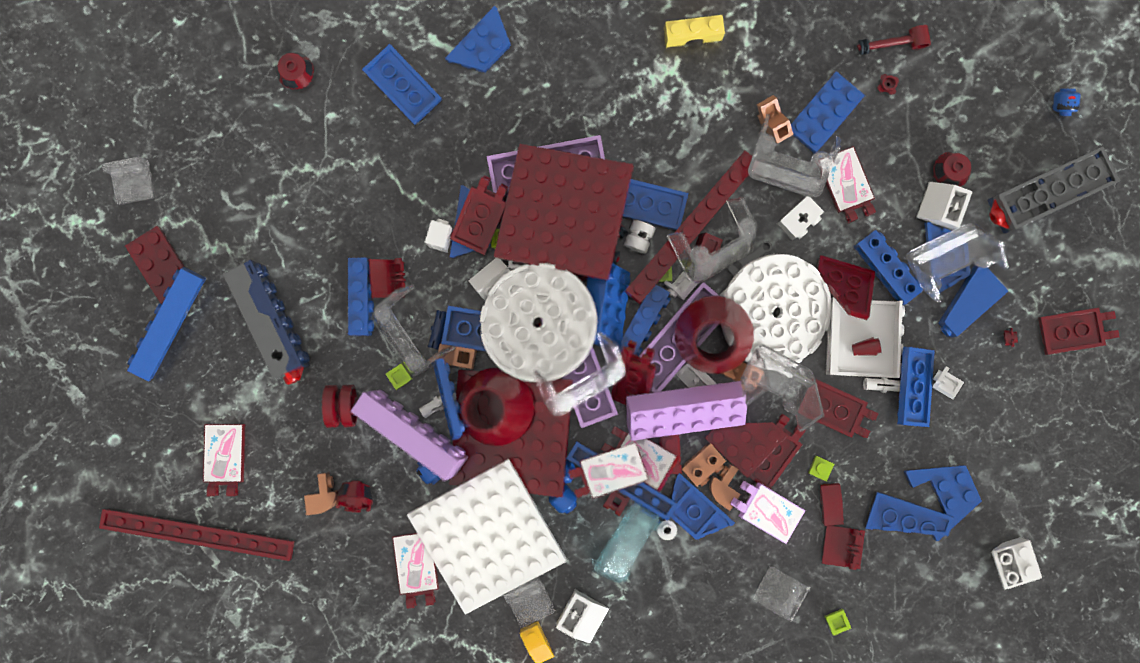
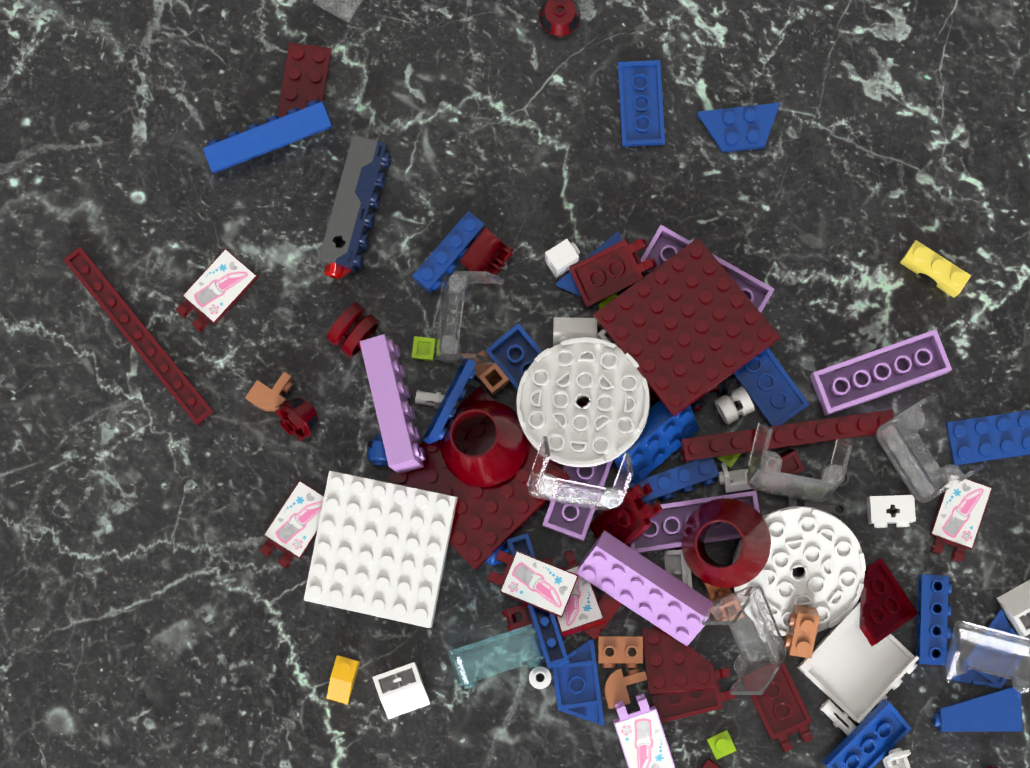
camera: 45 degrees right, 5 degrees down
dark blue pin [427,310,447,350] -> none
clear bracket [504,576,556,628] -> none
blue head [549,485,577,514] -> none
nougat brick [757,95,793,144] -> none
dark red cone [852,337,882,356] -> none
none -> nougat brick [784,605,820,658]
none -> lavender brick [810,329,952,416]

